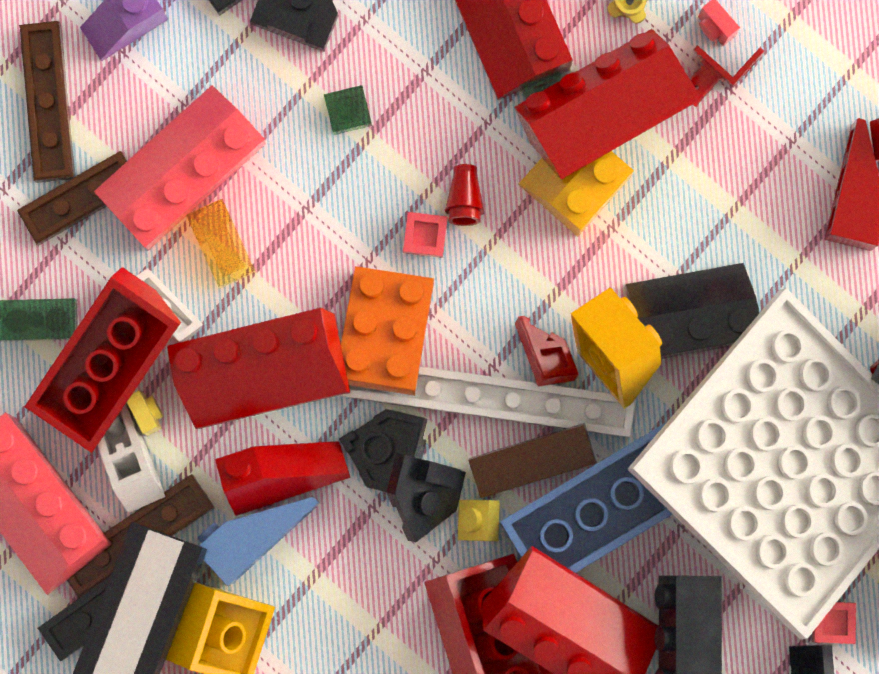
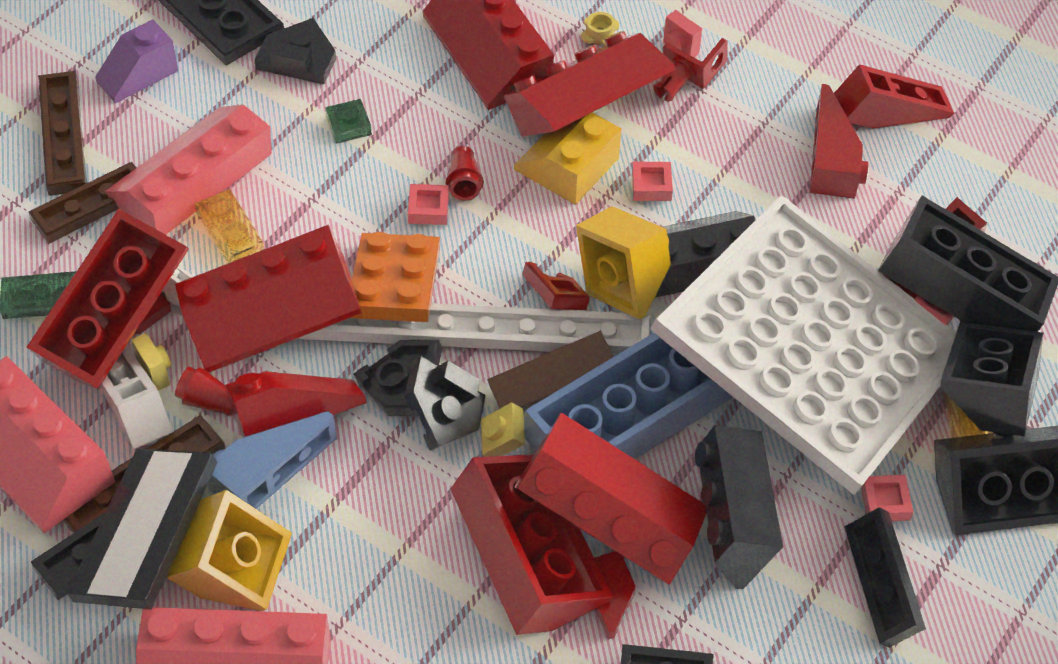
camera: 10 degrees left, 30 degrees down
none -> red cone [174,366,233,417]
none -> coral plate [632,161,673,201]

